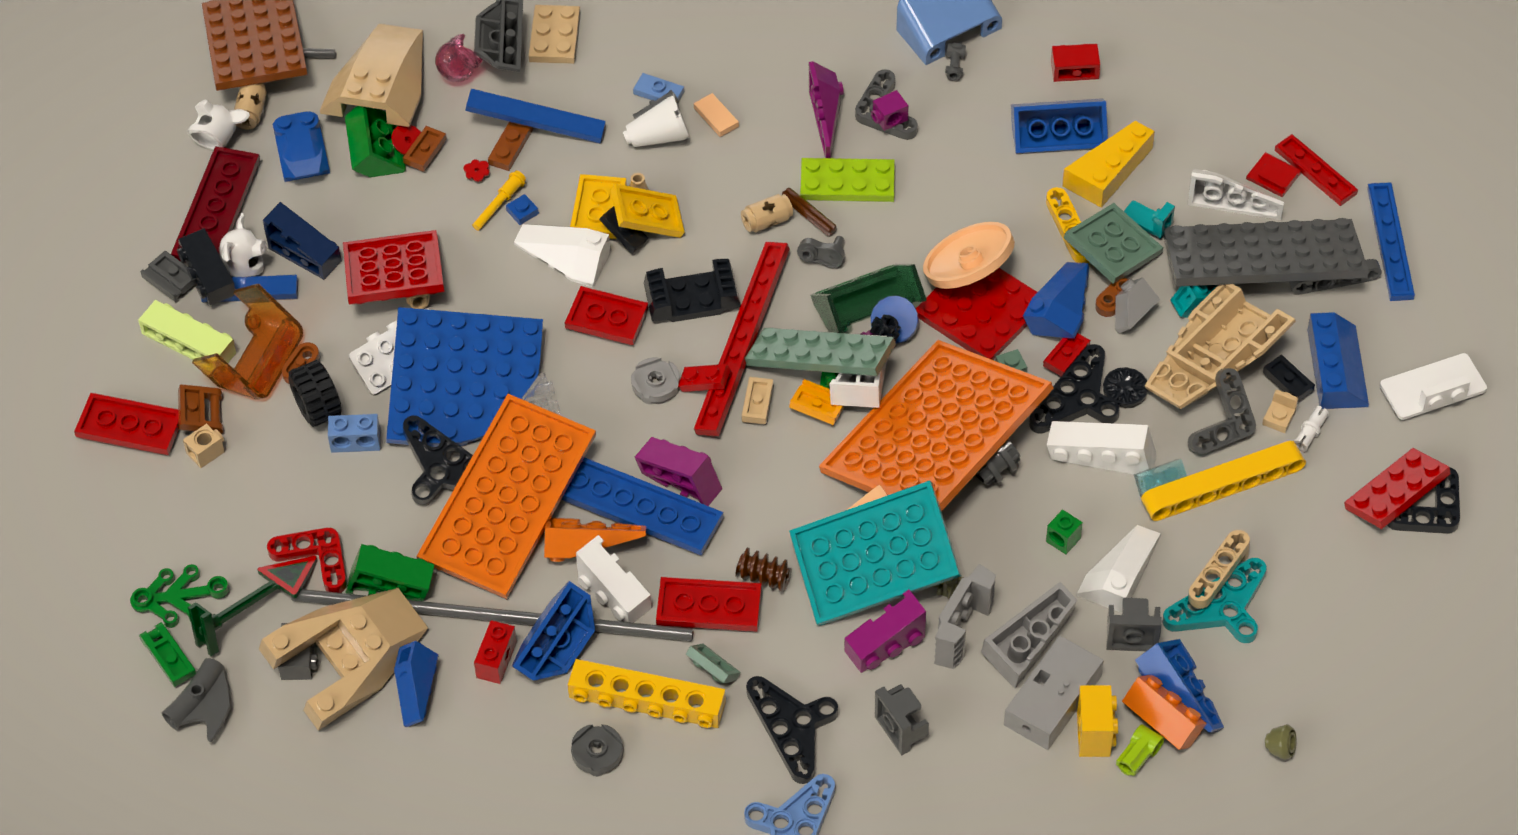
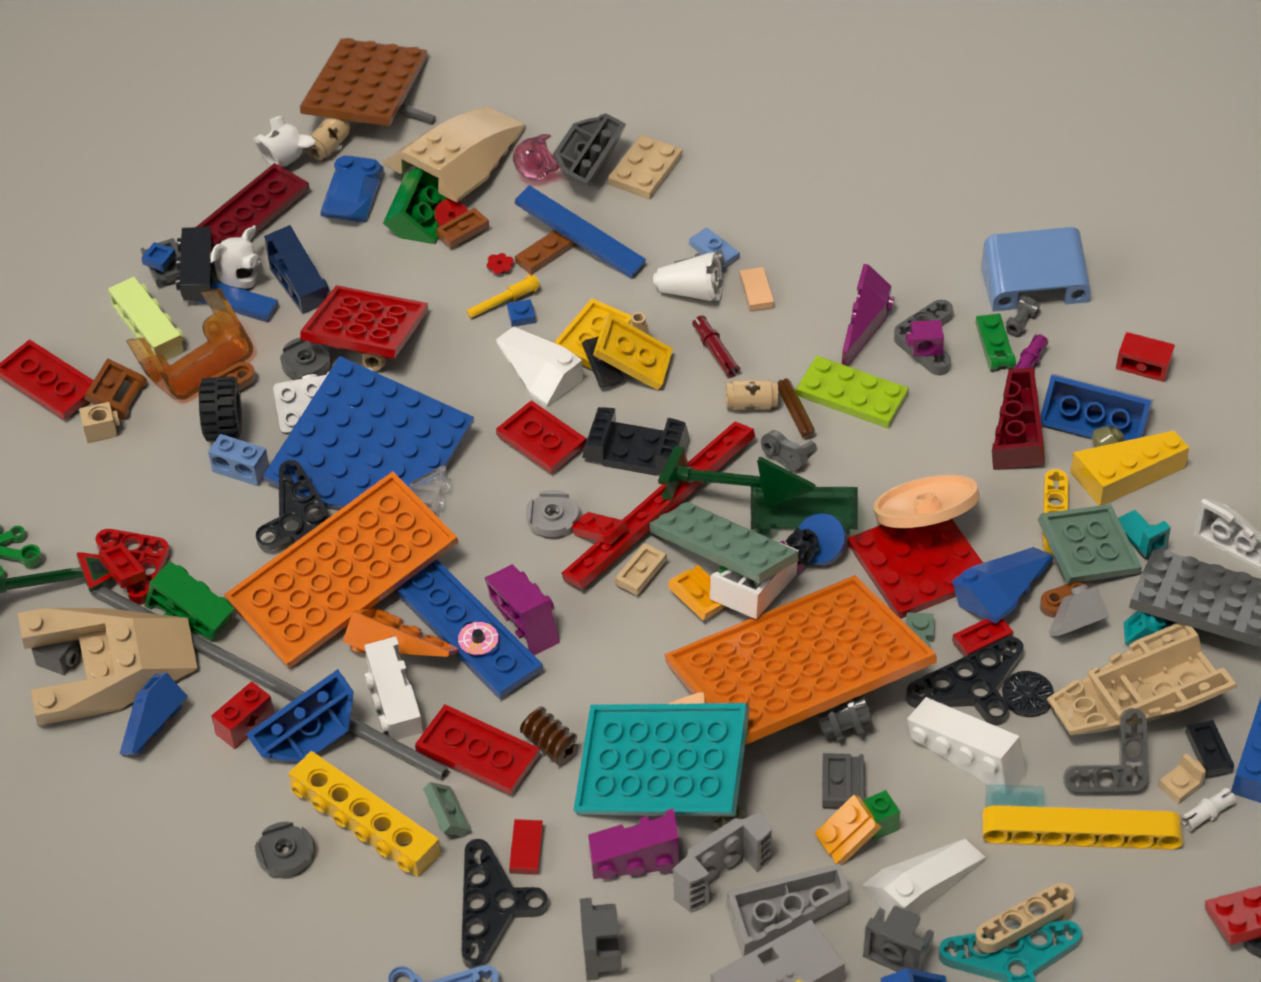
camera: 25 degrees right, 5 degrees down
none -> red plate [98,543,147,588]
none -> blue plate [141,242,176,272]
none -> dark grey plate [280,338,331,380]
none -> bright pink piece [458,622,498,655]
none -> red tile [509,819,543,875]
none -> dark green piece [658,446,816,507]
none -> dark red pin [692,315,740,378]
none -> light orange plate [815,795,881,866]
none -> dark grey plate [822,753,864,807]
none -> green plate [975,313,1016,370]
none -> dark red wedge [992,367,1045,470]
none -> magenta pin [1013,334,1048,369]
none -> olive cone [1091,425,1125,447]

